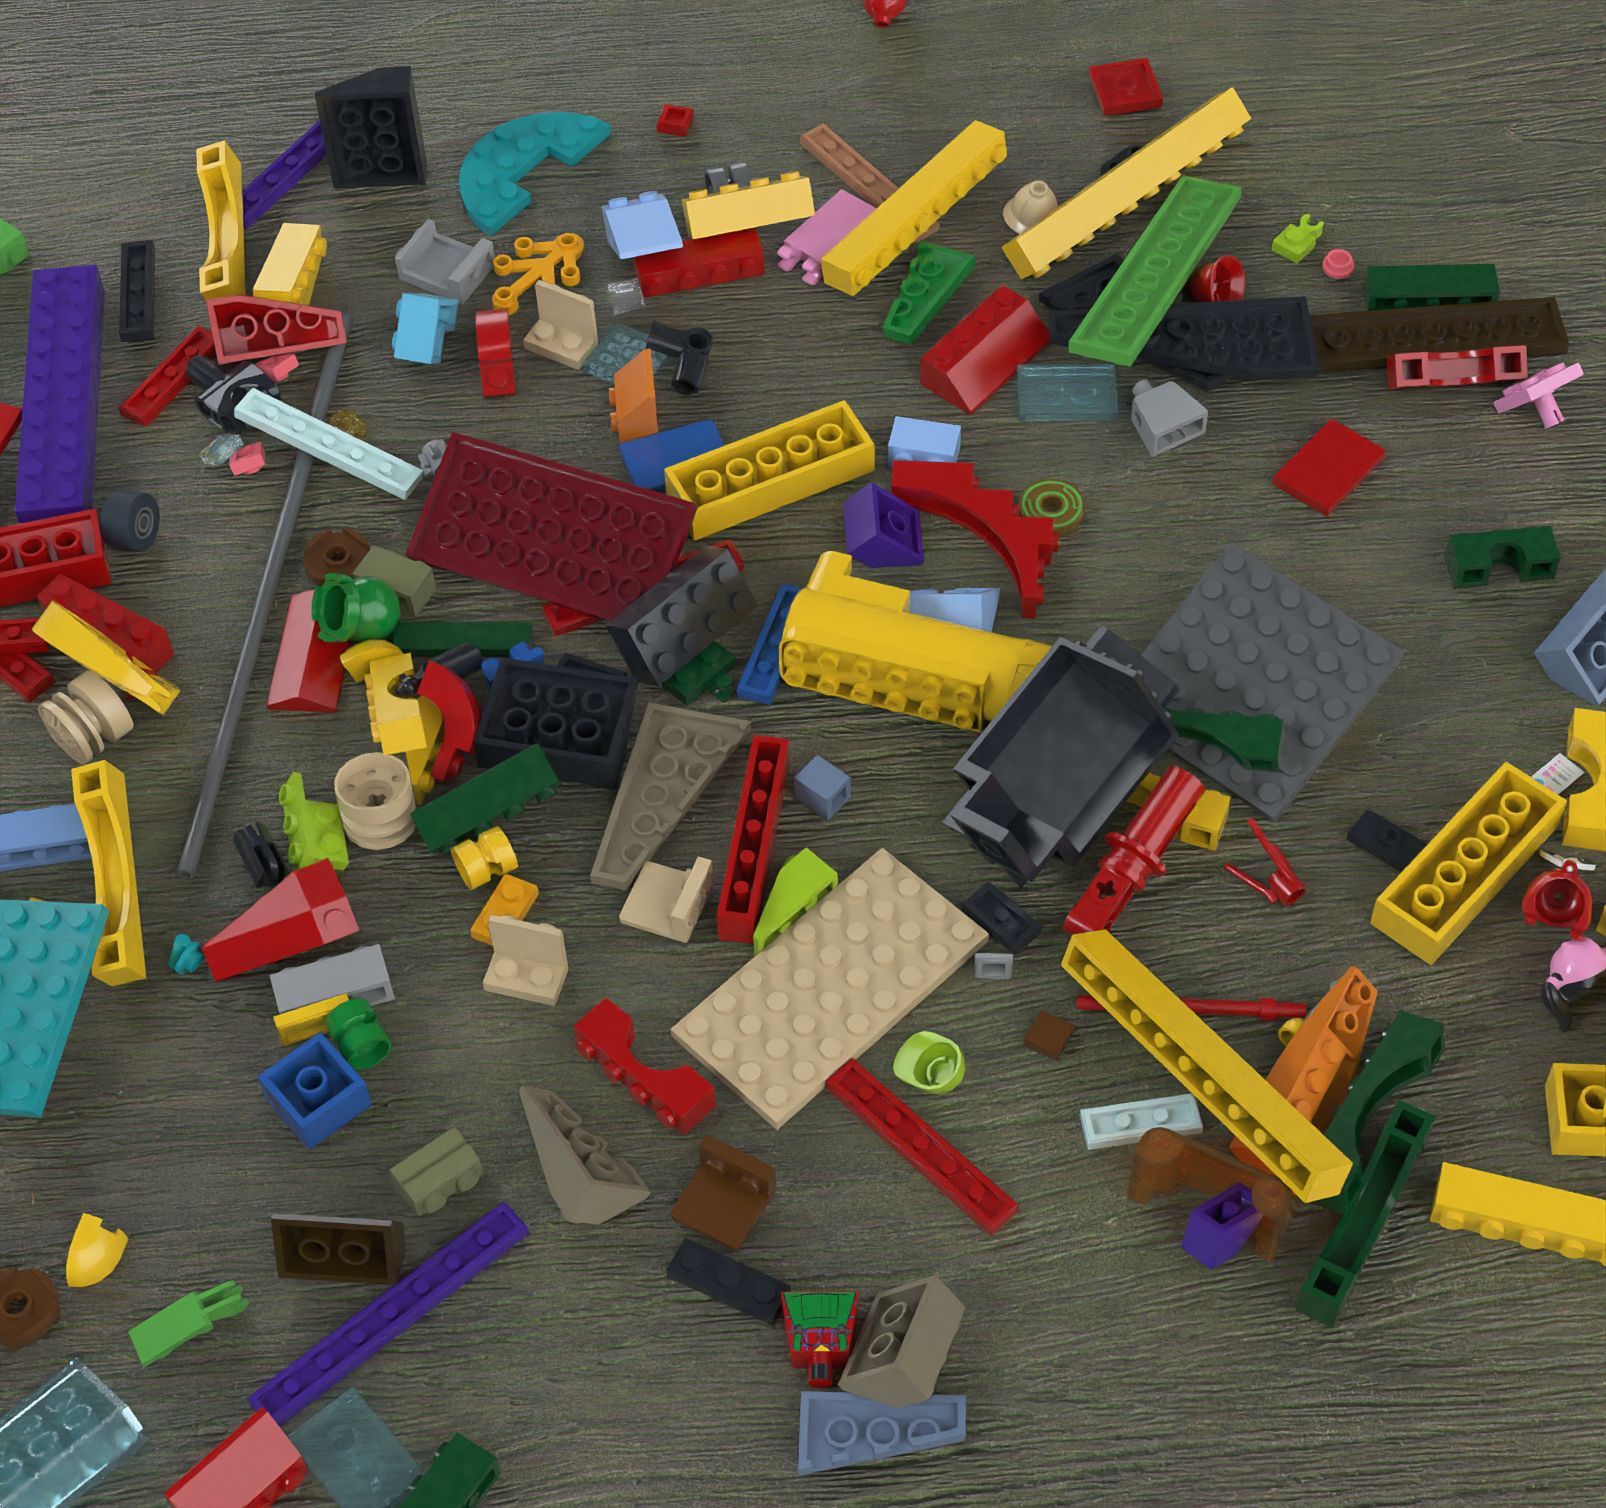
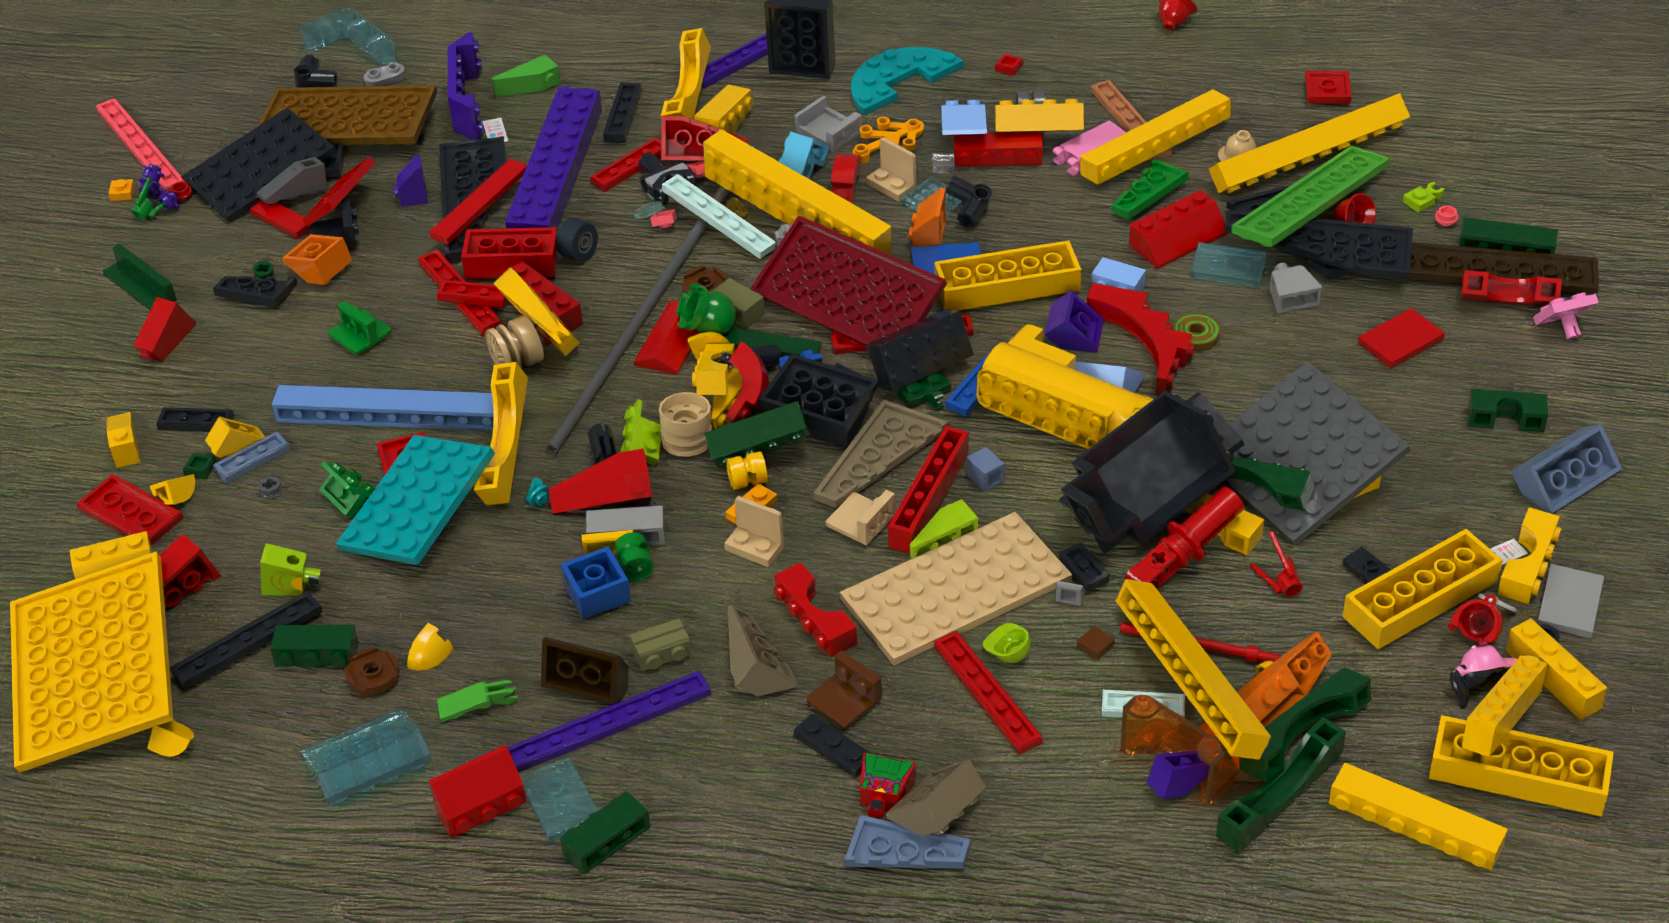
camera: 15 degrees right, 10 degrees down
none -> yellow brick [703,129,892,255]

